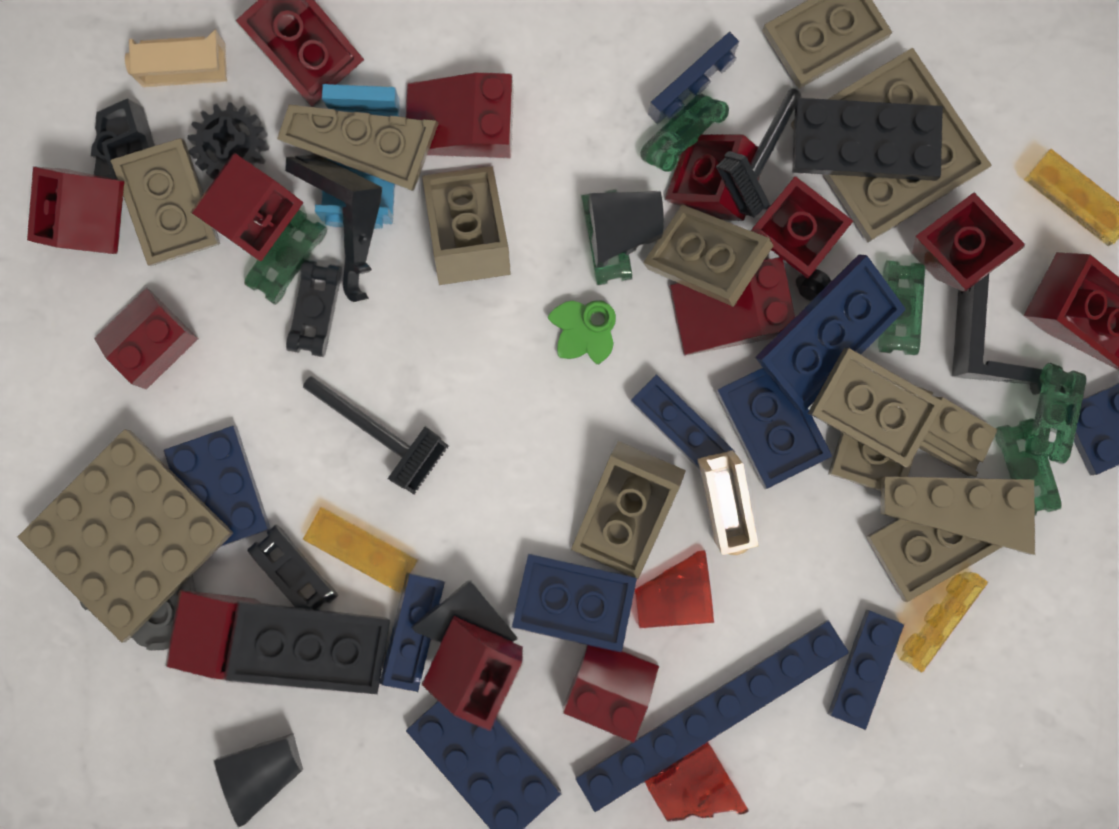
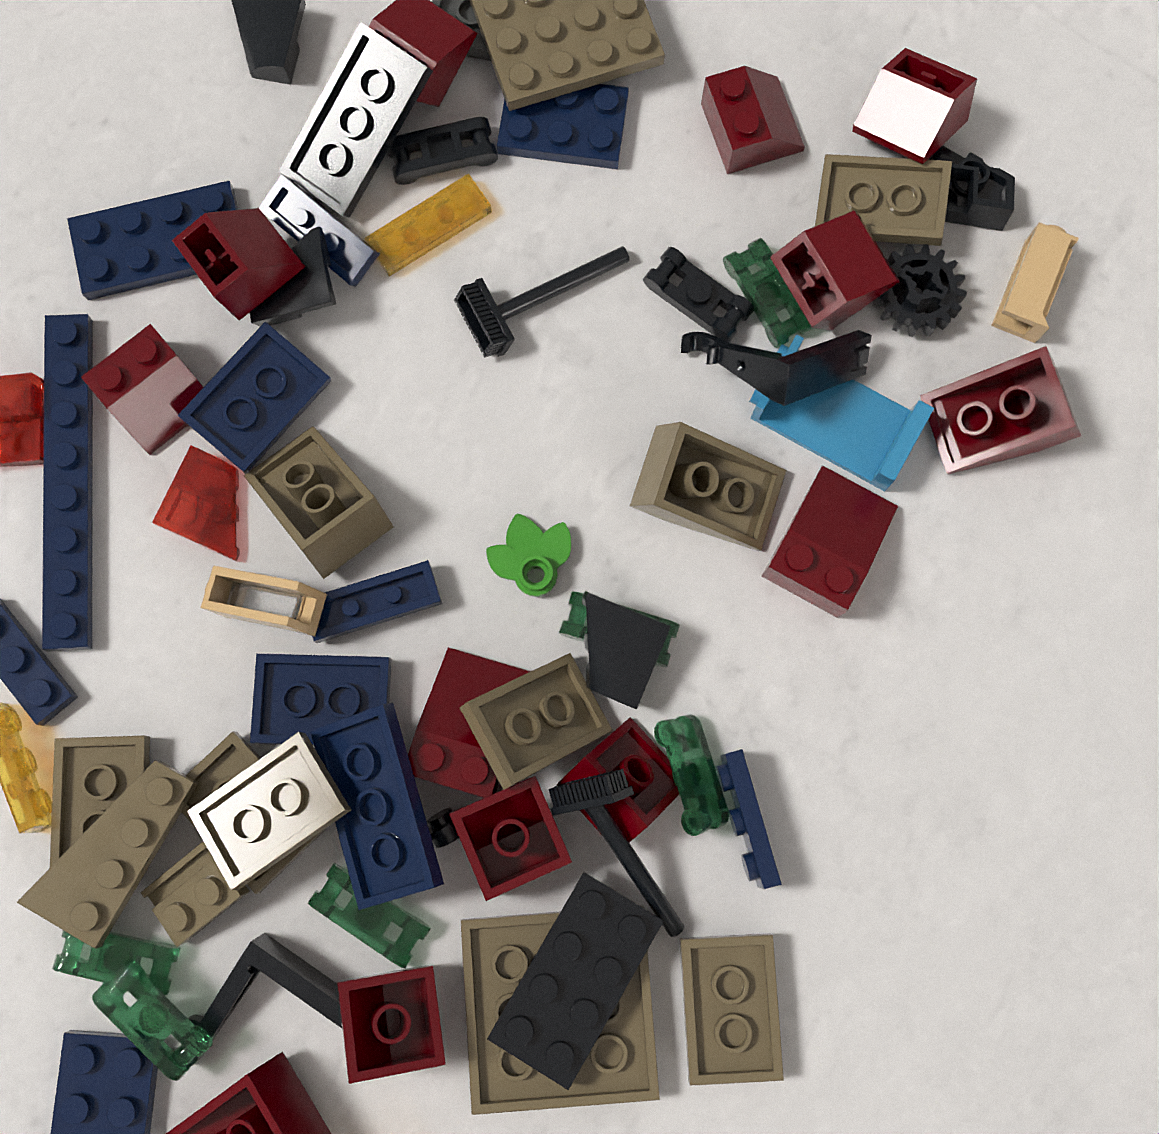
camera: 120 degrees right, 5 degrees down
dark tan wing [277,105,439,191] -> none

